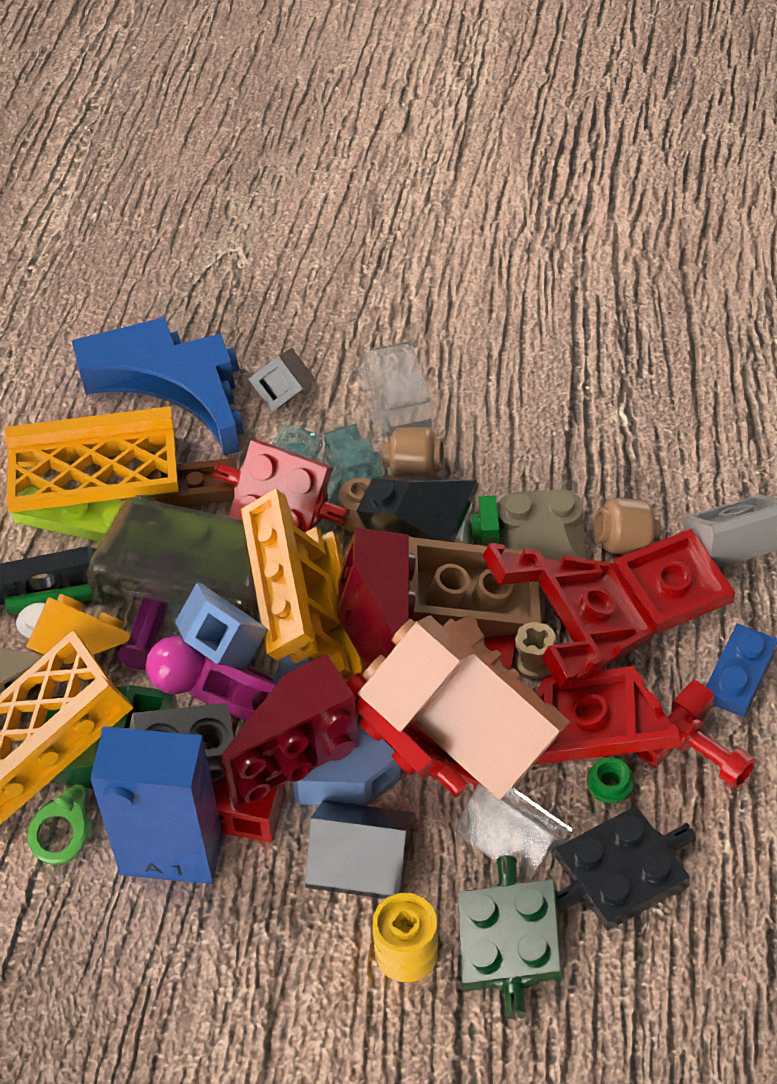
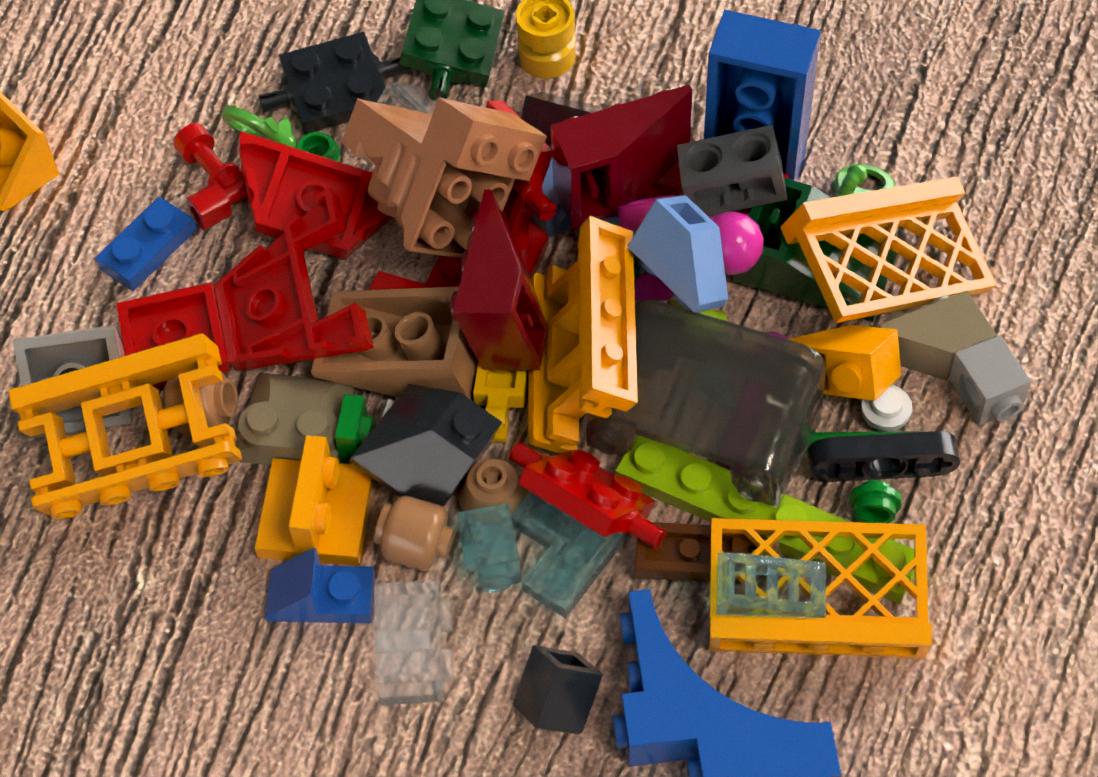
camera: 170 degrees left, 5 degrees up
tan bush [515,622,556,680] -> none
none -> light orange fence [8,333,242,520]
none -> bright green piece [221,105,297,148]
none -> light orange bracket [255,435,375,566]
none -> blue slope [265,548,376,624]
none -> clear light blue slope [716,552,826,618]
none -> green plate [849,480,902,523]

